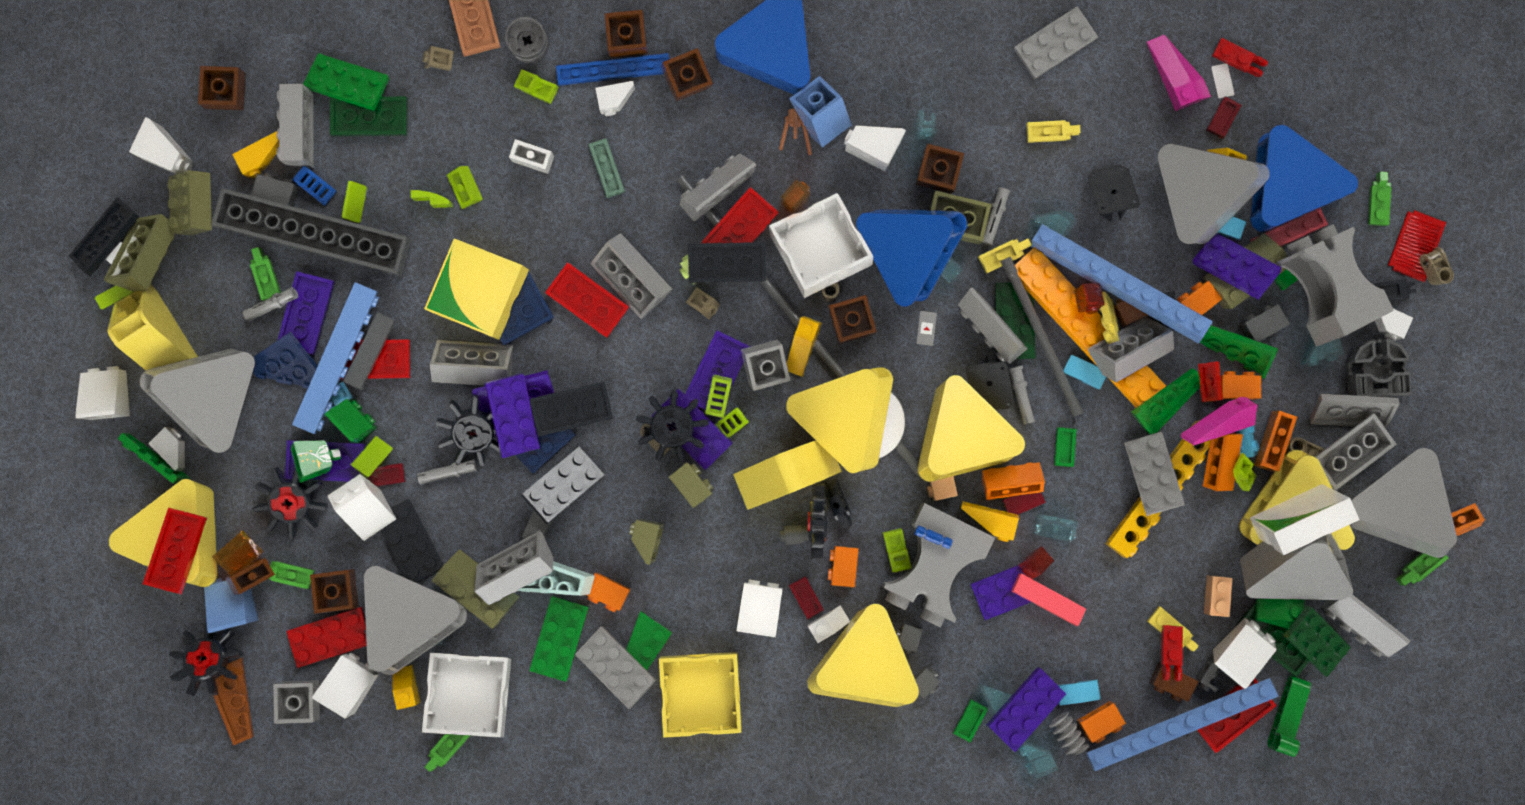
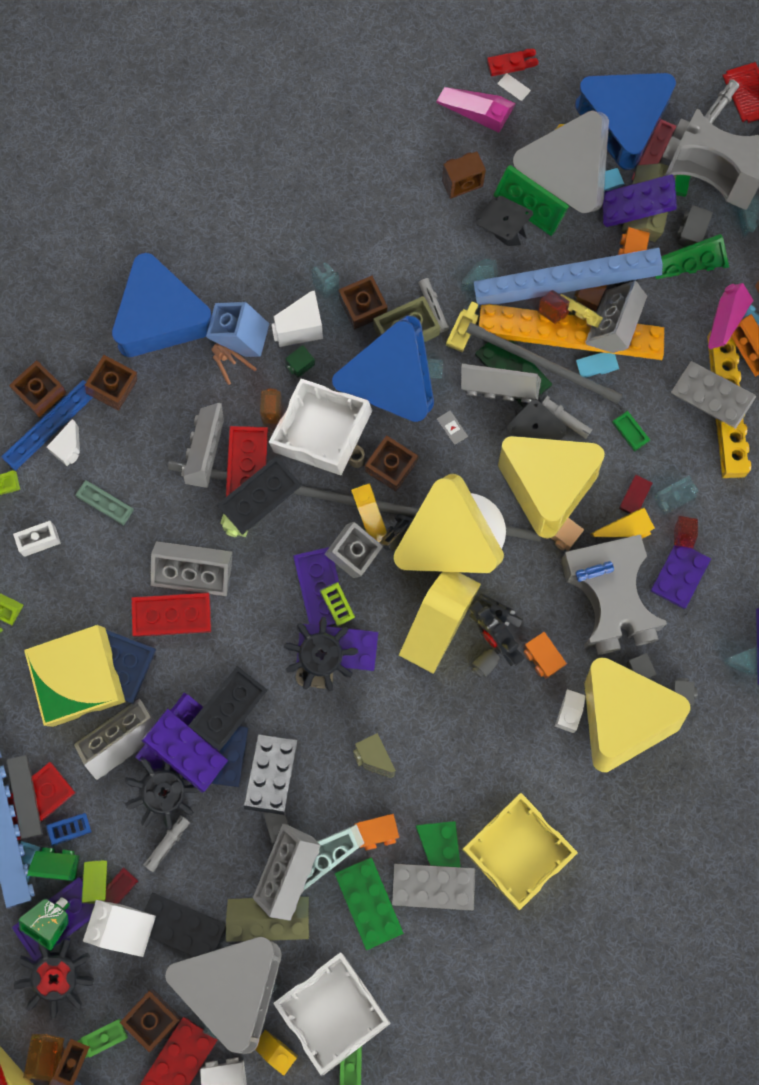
camera: 40 degrees left, 10 degrees down
olive brick [669,462,714,508] -> none
dark tan bracket [686,287,720,319] -> none
lime slope [715,407,749,438] -> none
white slope [737,579,782,637] -> none
dark red tile [789,576,824,619] -> none
lime slope [883,528,911,573] -> none
green tile [953,699,988,743] -> none
orange brick [982,462,1045,500] -> none
coral tile [1011,573,1086,626] -> none
light grey plate [1014,6,1098,80] -> none
light yellow hinge [1026,120,1081,143] -> none
green wing [1131,368,1200,435] -> none
red panel [1198,362,1223,402] -> none
dark red tile [1206,96,1242,139] -> none
orange brick [1221,371,1261,400] -> none
bright green hinge [1368,172,1391,226] -> none
none -> blue slope [46,813,91,846]
none -> dark green brick [285,345,315,378]
none -> black wing [380,514,414,551]
none -> reddish brown brick [442,151,486,199]
none -> green plate [493,165,569,236]
none -> light grey pin [704,80,739,124]

